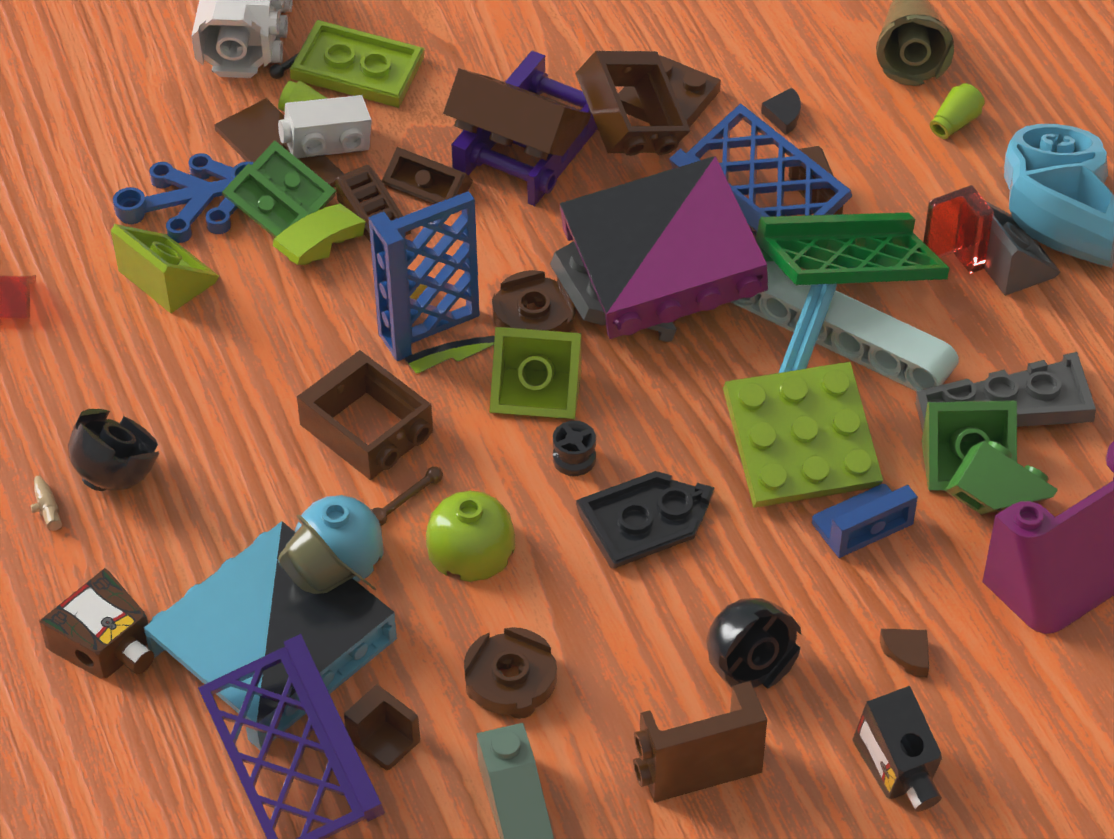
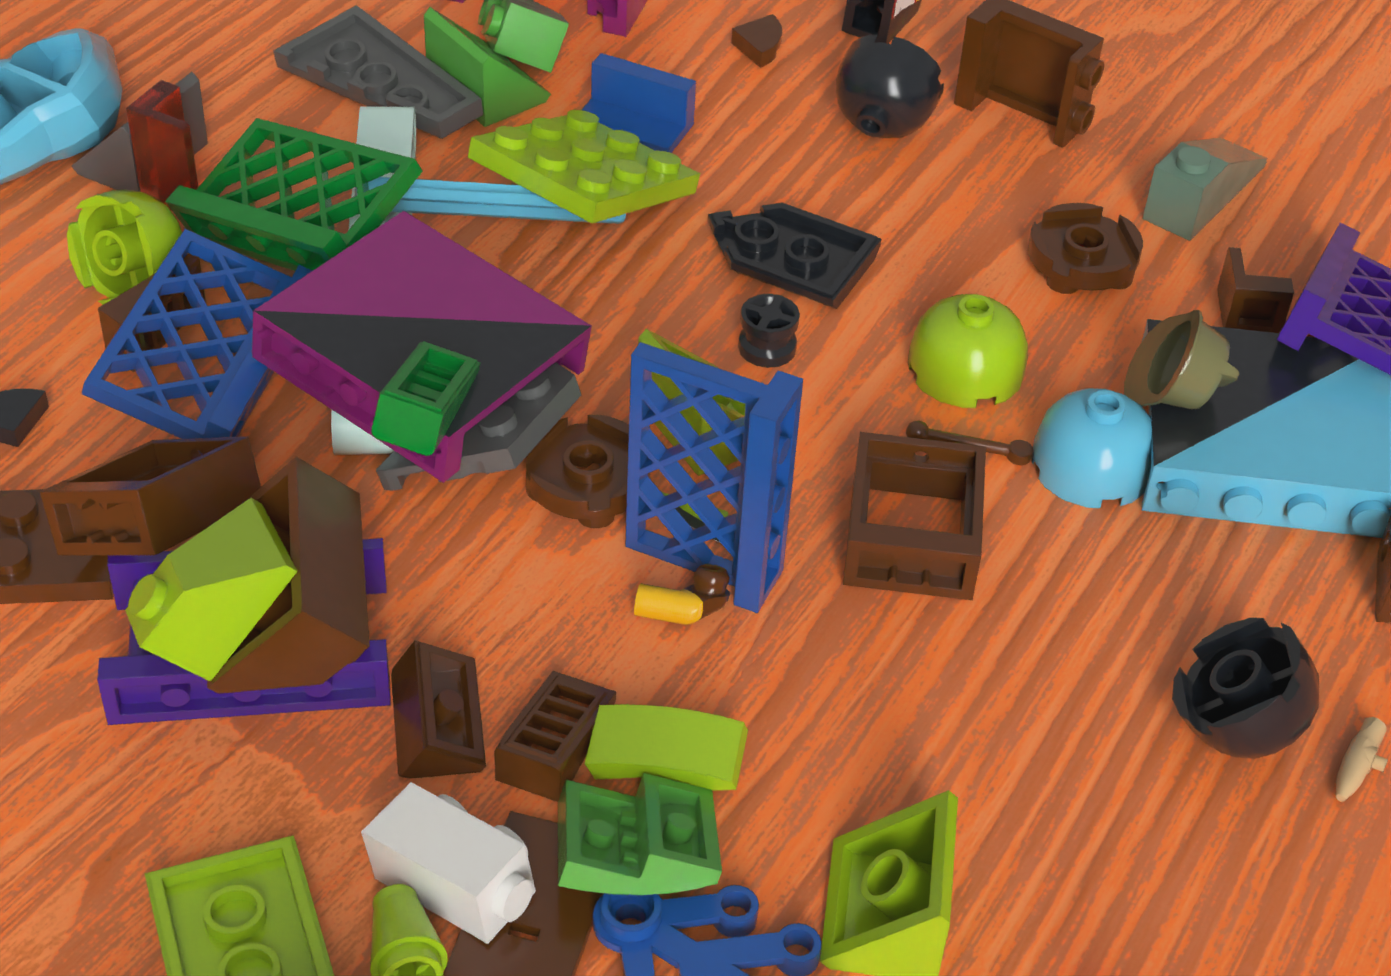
camera: 130 degrees left, 5 degrees down
none -> lime cylinder [67,190,182,305]
none -> lime slope [125,498,298,682]
none -> green slope [371,341,481,456]

